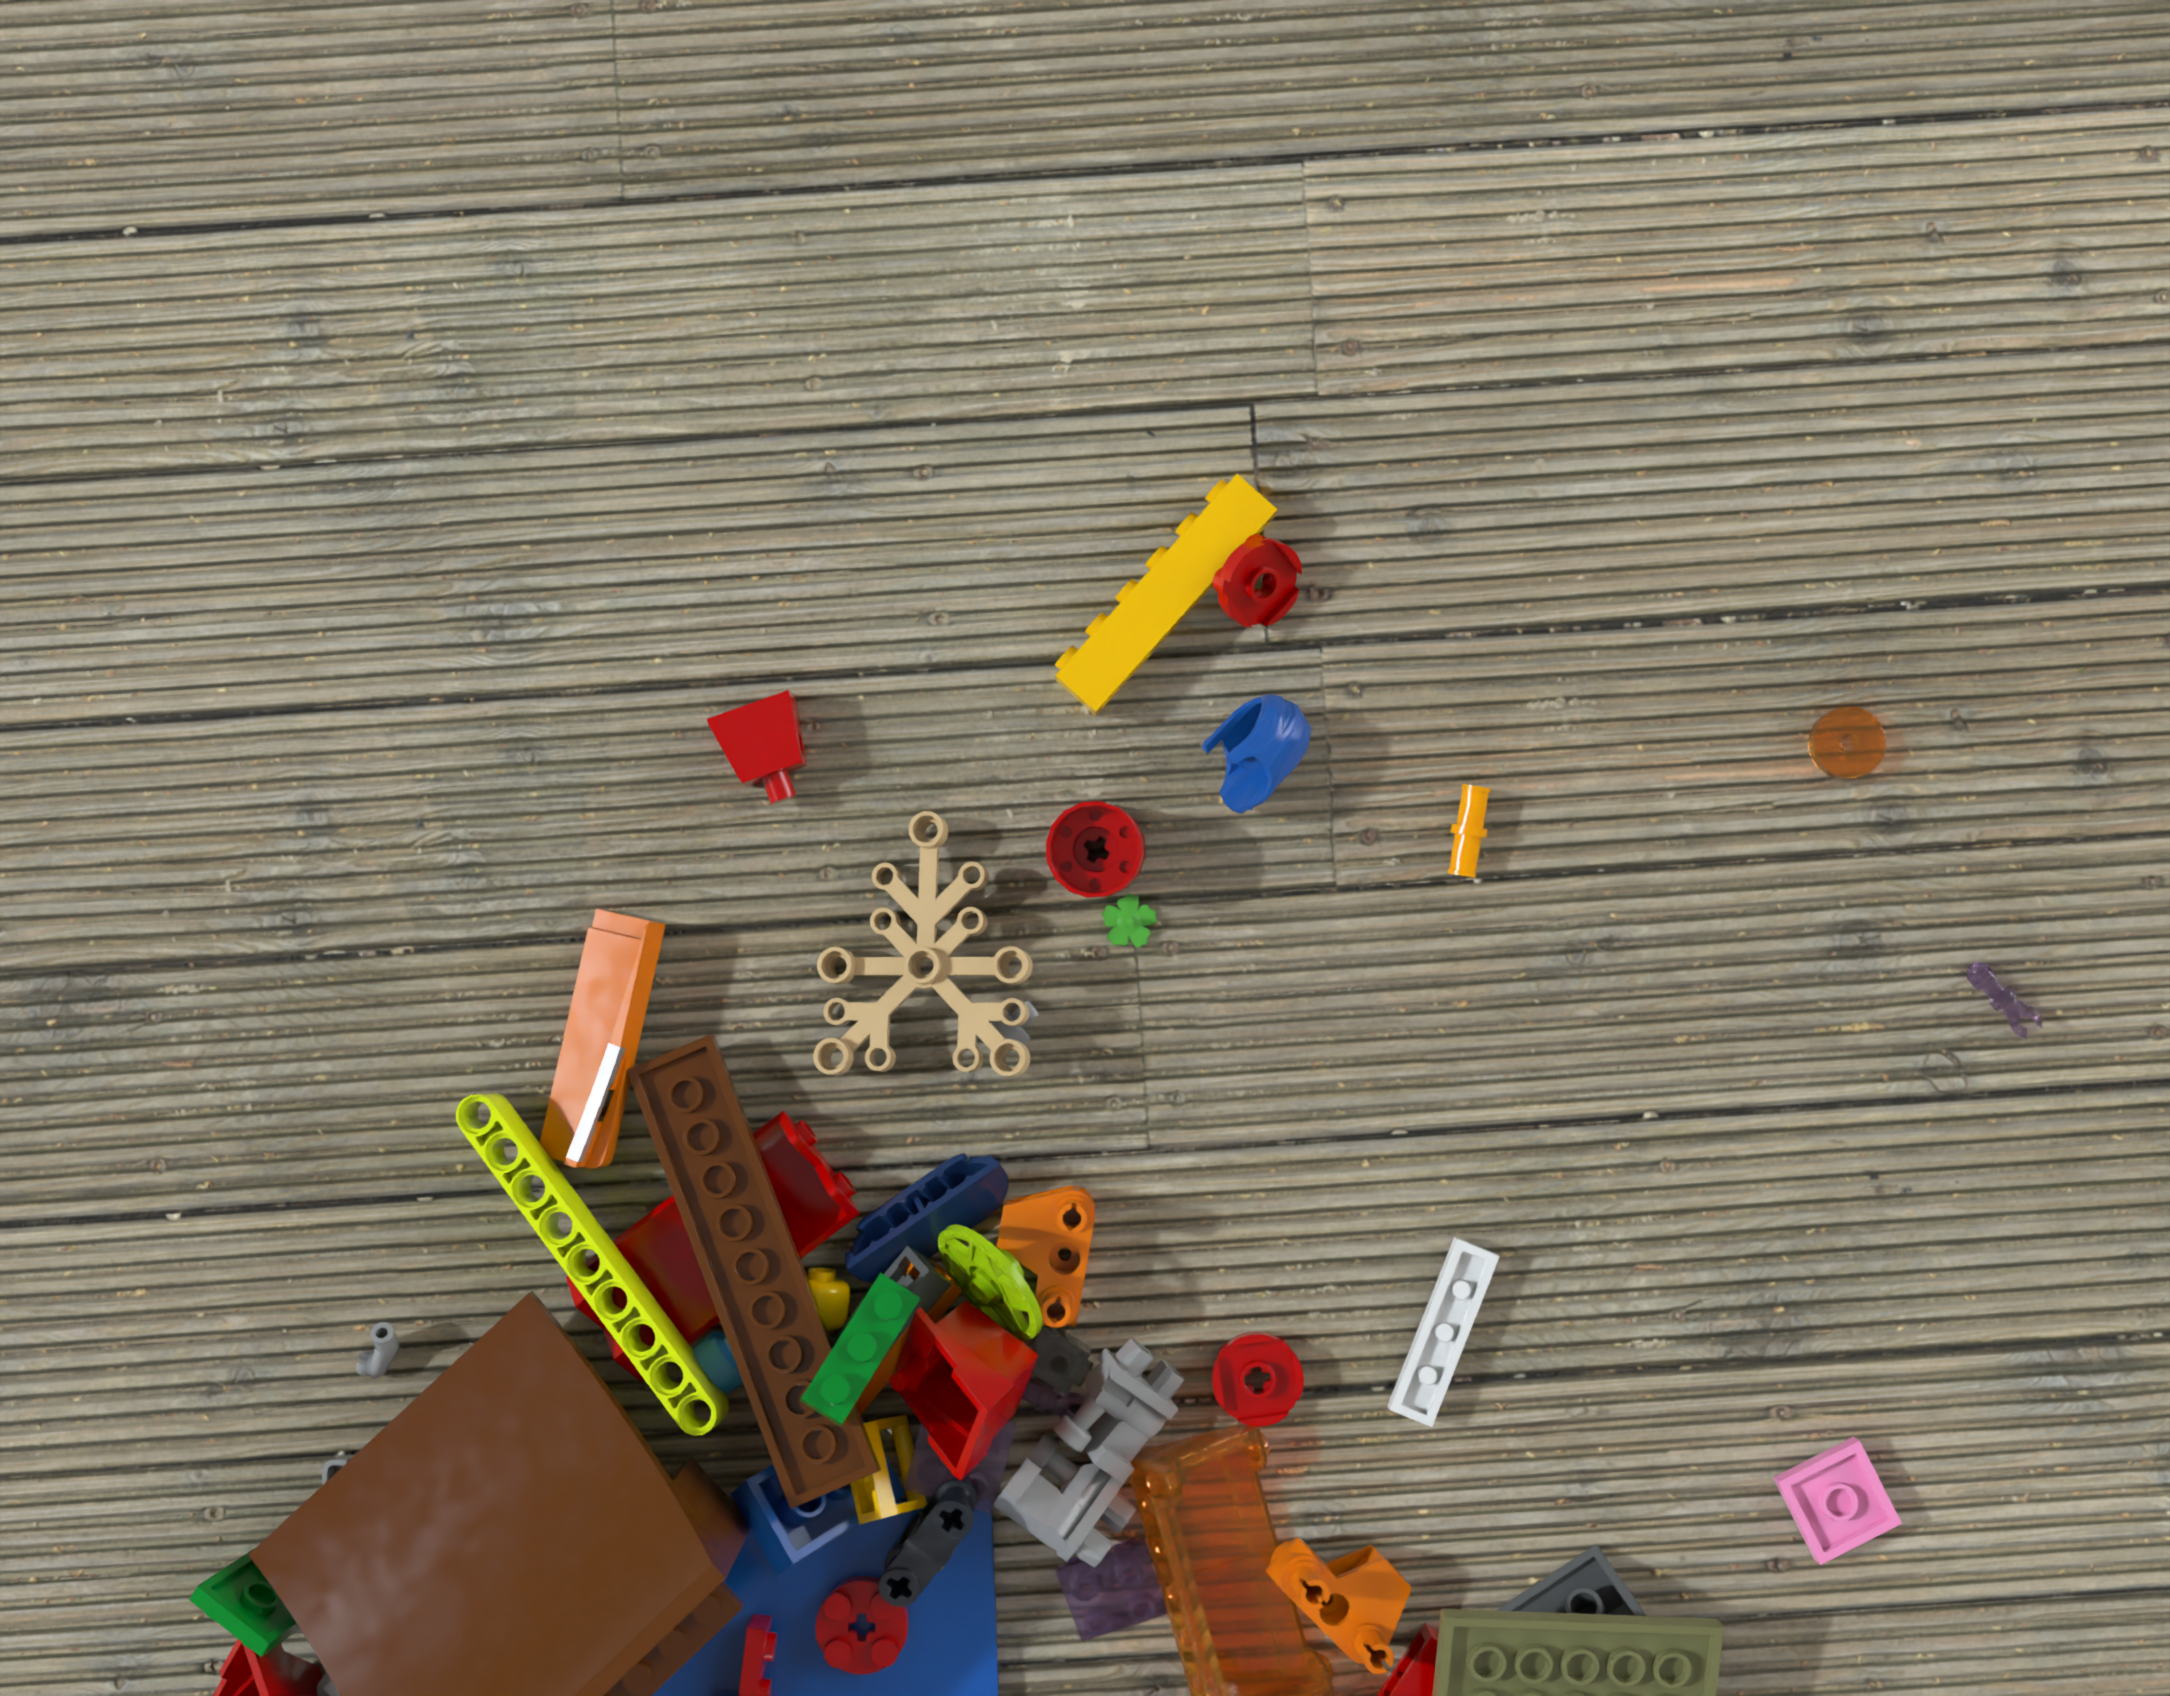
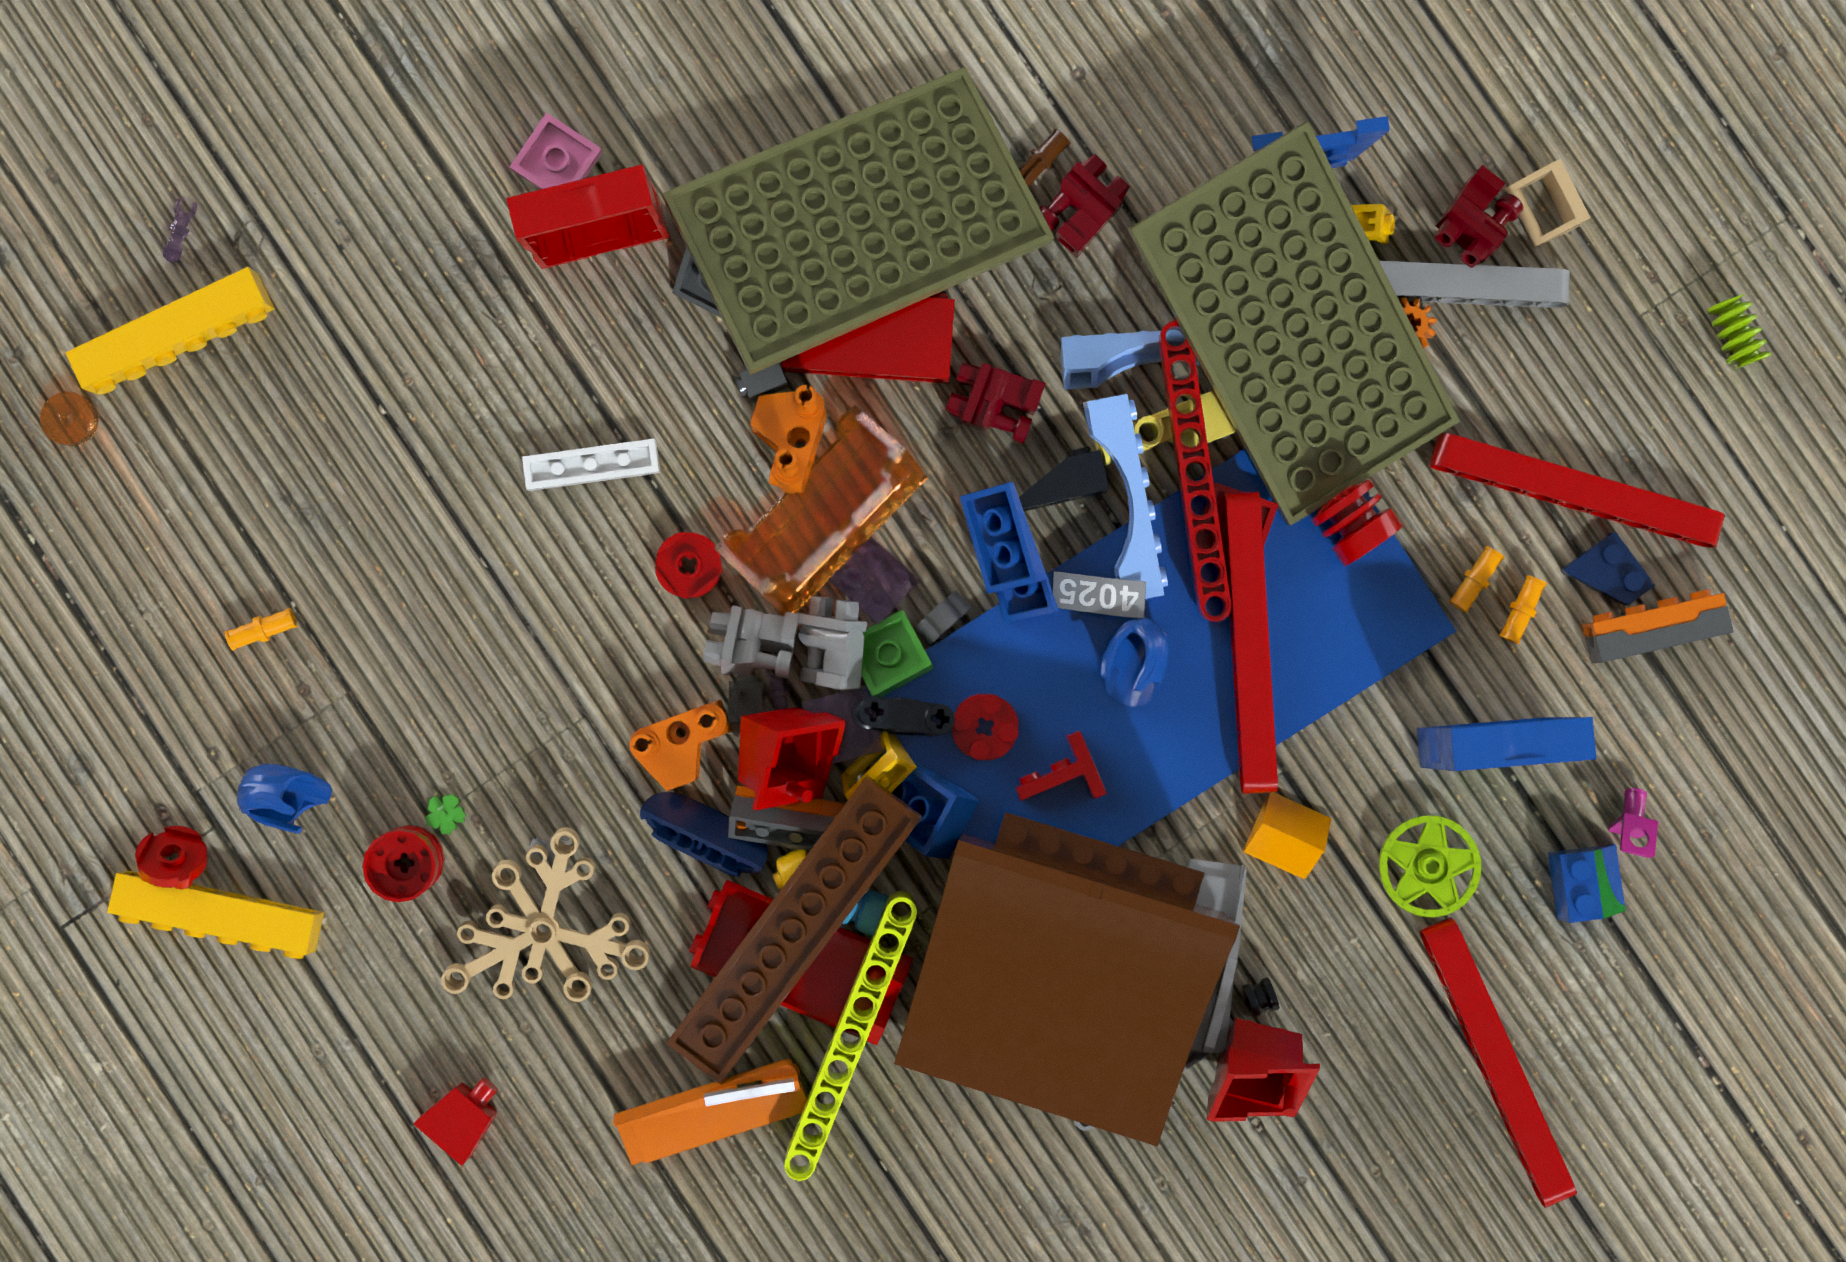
camera: 120 degrees left, 0 degrees up
green plate [189,1548,300,1657] -> none
light grey arm [356,1322,399,1379] -> none
green brick [800,1272,921,1426] -> none
lime wheel [938,1224,1043,1341] -> none
none -> yellow brick [65,267,275,395]
none -> red tile [506,164,670,269]
none -> dark grey brick [735,363,789,402]
none -> bright green plate [861,610,935,697]
none -> flat silver piece [915,590,972,645]

